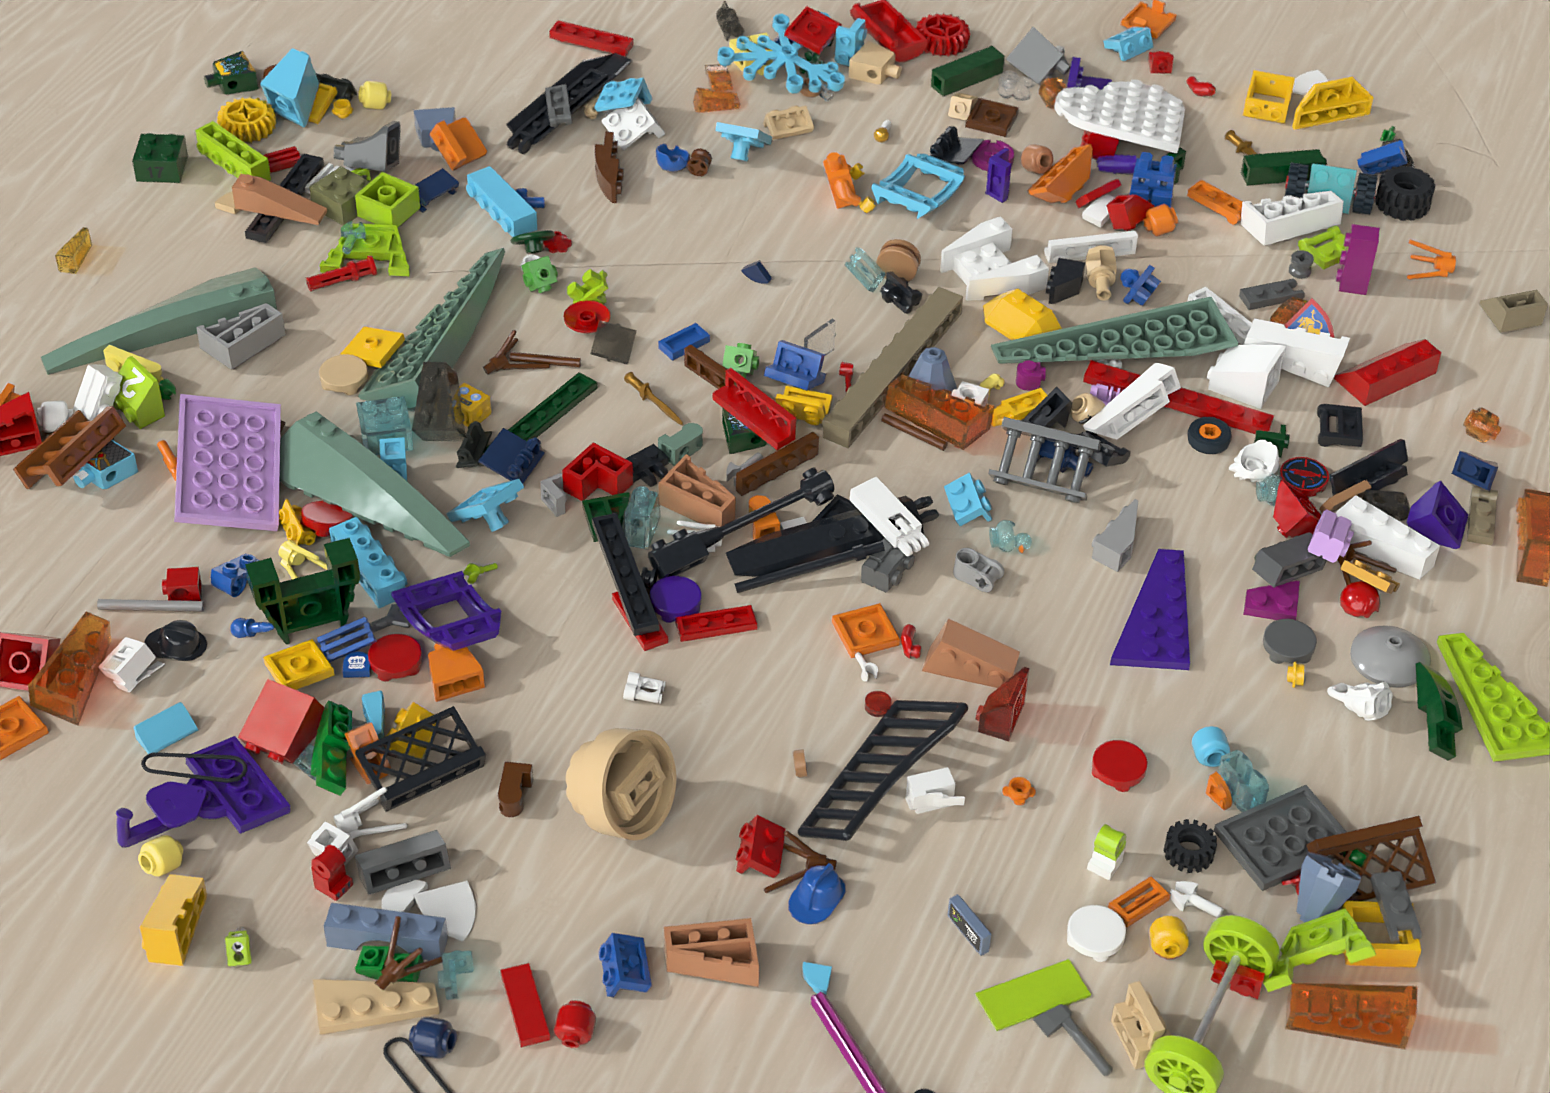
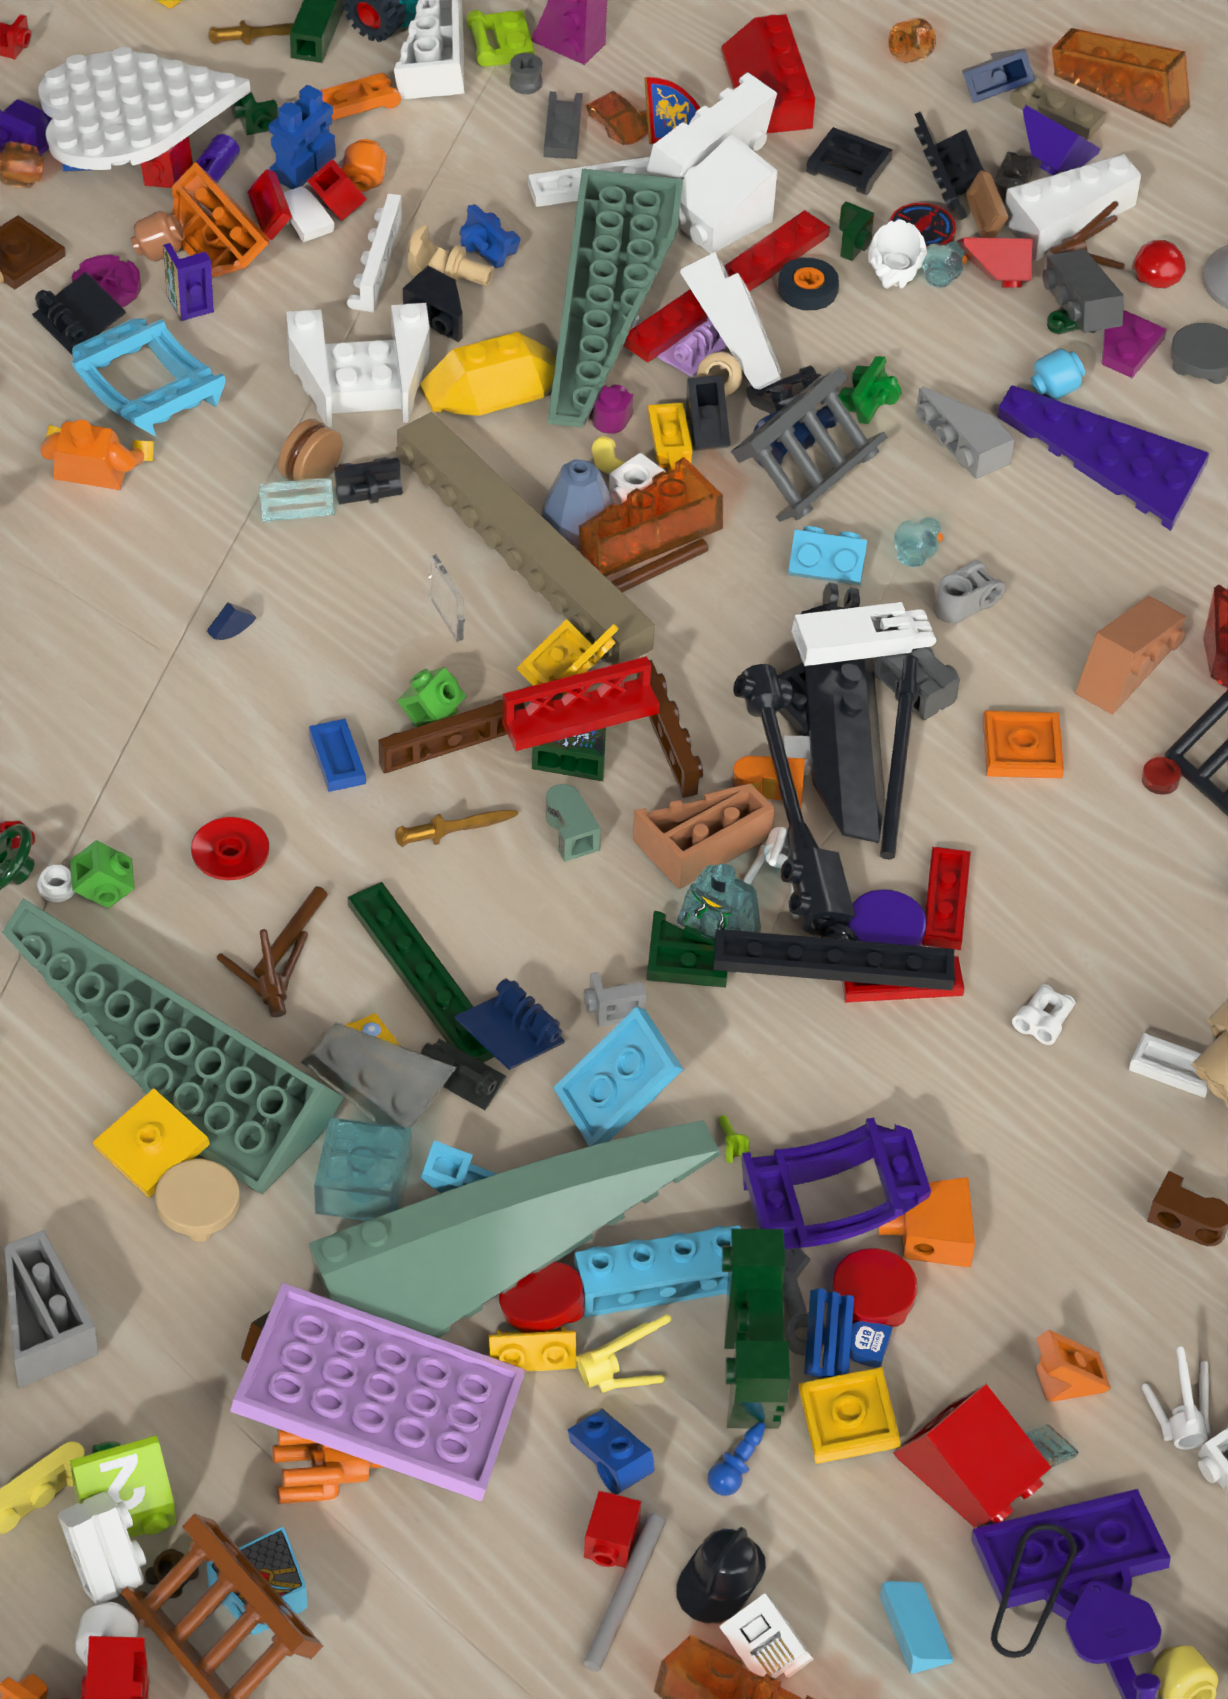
camera: 70 degrees left, 5 degrees up
green slope [311,700,352,796] -> none
black fence [355,706,486,812] -> none
medium azure slope [361,691,385,740] -> none
yellow bracket [385,702,436,759] -> none
red brick [562,442,633,501] -> none
lime hips [567,269,608,304] -> none
clear smoke piece [590,320,637,365] -> none
black hinge [625,444,669,487] -> none
light grey bar [726,453,763,486] -> none
blue bracket [764,340,826,390] -> none
red hand [839,362,853,392] -> none
white hand [855,652,878,681] -> none
red arm [900,624,921,659] -> none
red arm [1186,76,1216,96] -> none
lavender brick [1308,510,1354,563] -> none
plate [1340,559,1400,594] -> none
none -> green hips [838,356,902,424]
none -> medium azure head [1030,348,1085,400]

